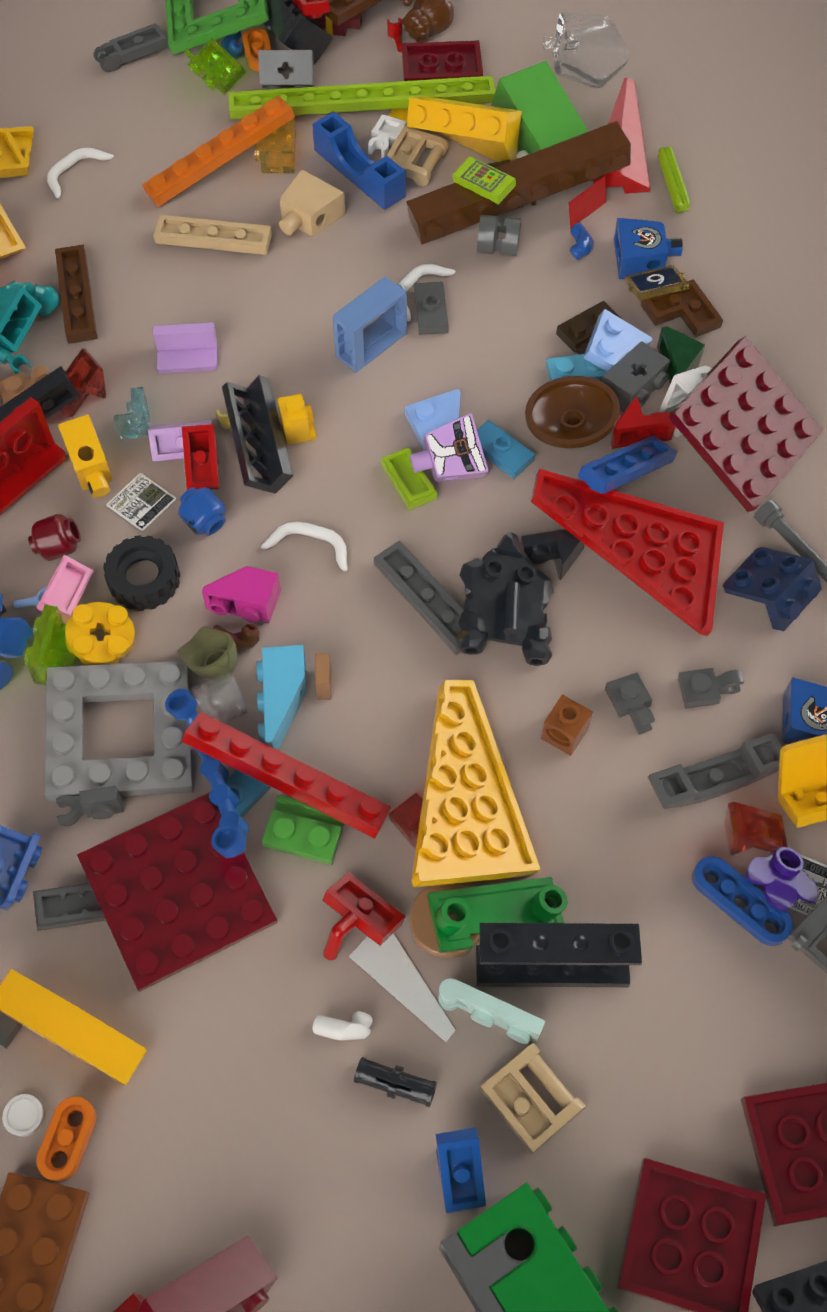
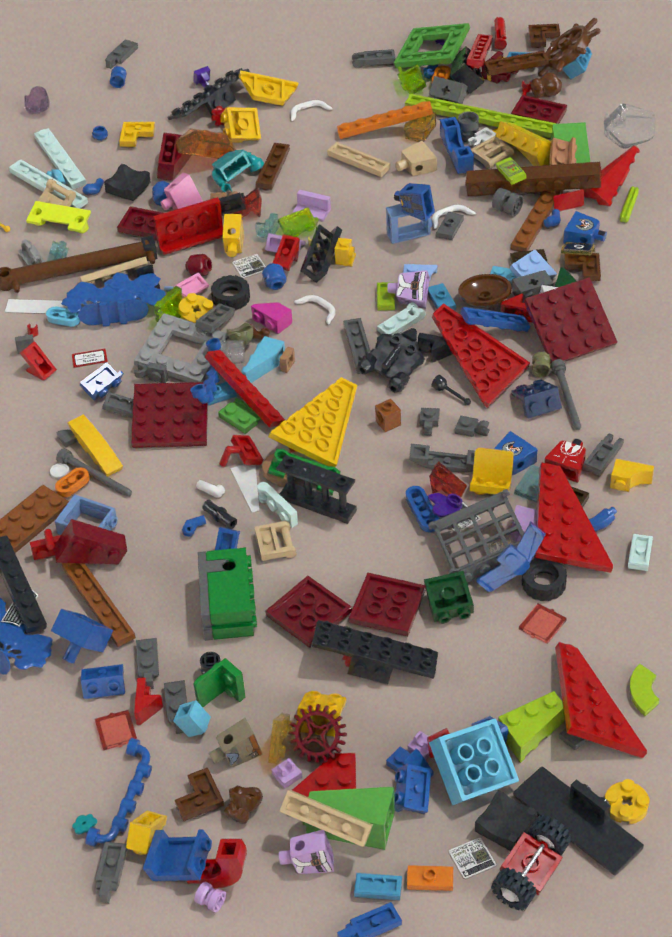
camera: 30 degrees right, 15 degrees down
none -> medium blue window [55,494,118,535]
none -> dark grey piece [56,448,132,496]
none -> blue arm [182,515,206,536]
none -> dark grey plate [195,303,235,333]
none -> clear neon green bracket [278,207,319,237]
none -> light aqua plate [377,302,426,335]
none -> blue torso [394,183,435,222]
none -> black hinge [431,375,471,405]
none -> dark grey wheel [458,112,479,142]
none -> dark orange plate [510,190,563,252]
none -> olive wheel [532,352,550,378]
none -> nougat bracket [549,137,577,165]

